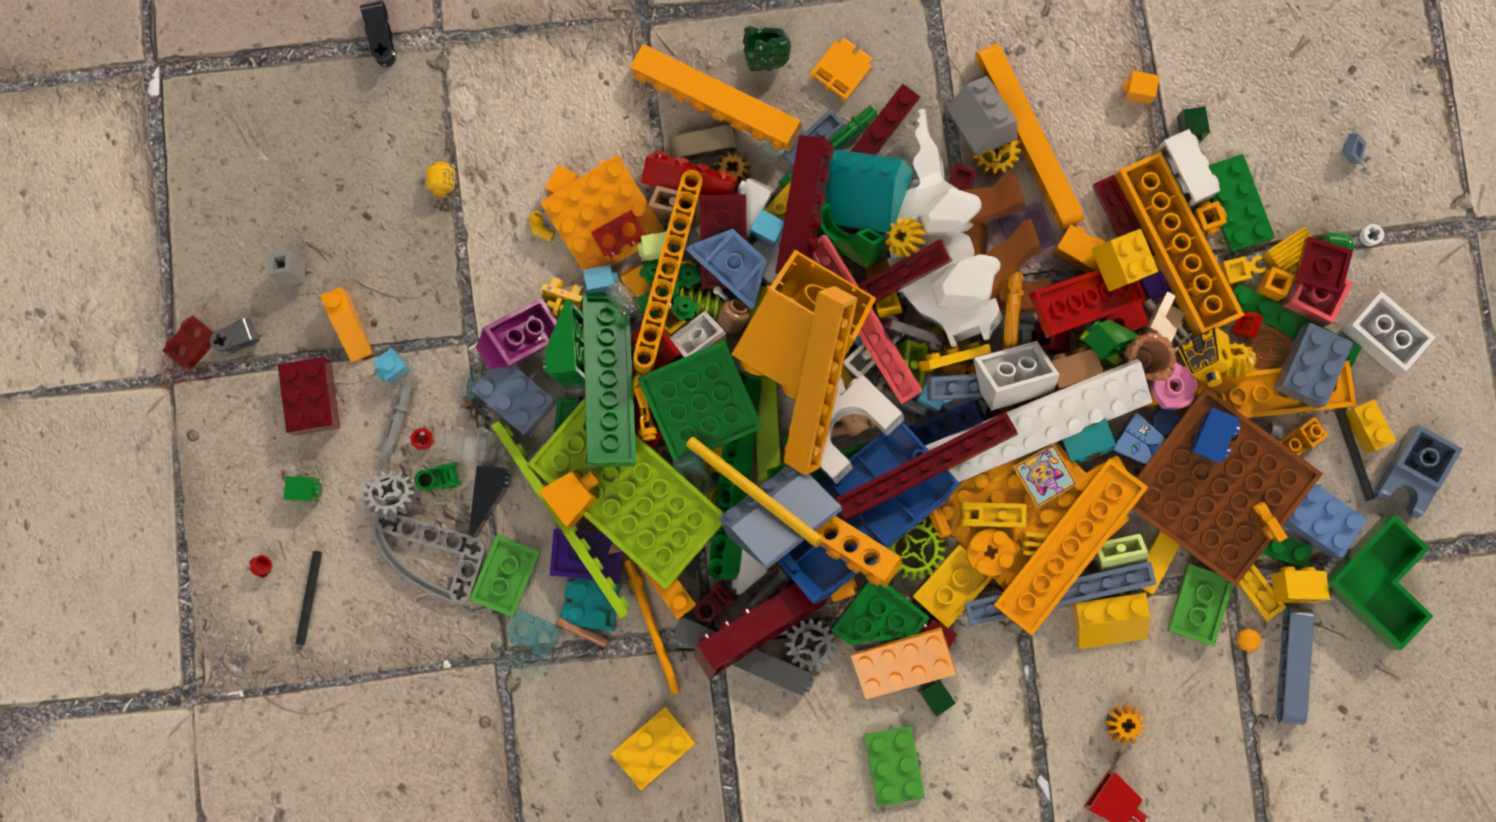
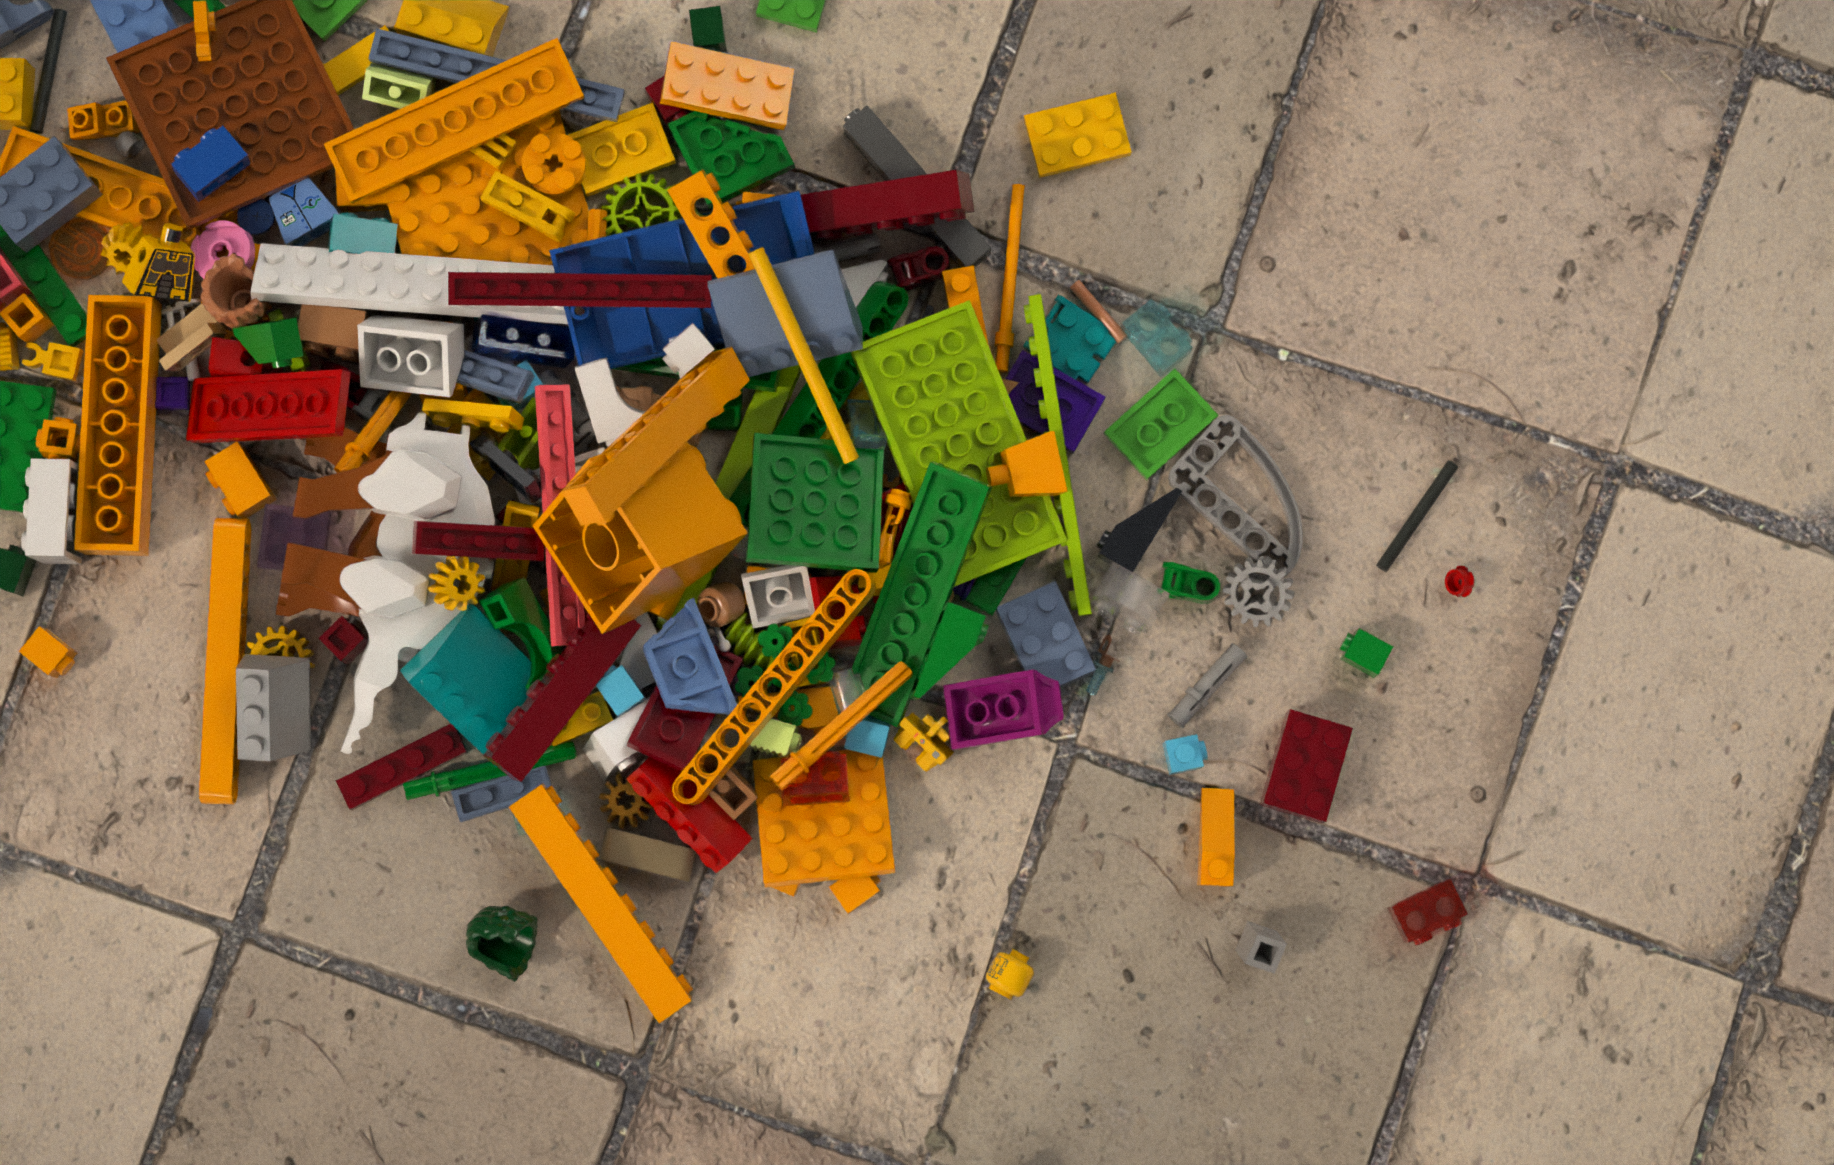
camera: 150 degrees left, 0 degrees up
dark grey piece [210,318,260,355] -> none
red tile [410,428,435,451] -> none
yellow arm [528,211,555,242] -> none
light grey gear [785,619,836,671] -> none
light orange plate [809,38,873,103] -> none
tile [1012,444,1078,508] -> none
yellow brick [1091,229,1158,291] -> none
dark red plate [1092,175,1155,257] -> none
red plate [1232,312,1263,338] -> none
none -> white brick [662,323,714,375]
none -> light orange axle [770,661,913,791]

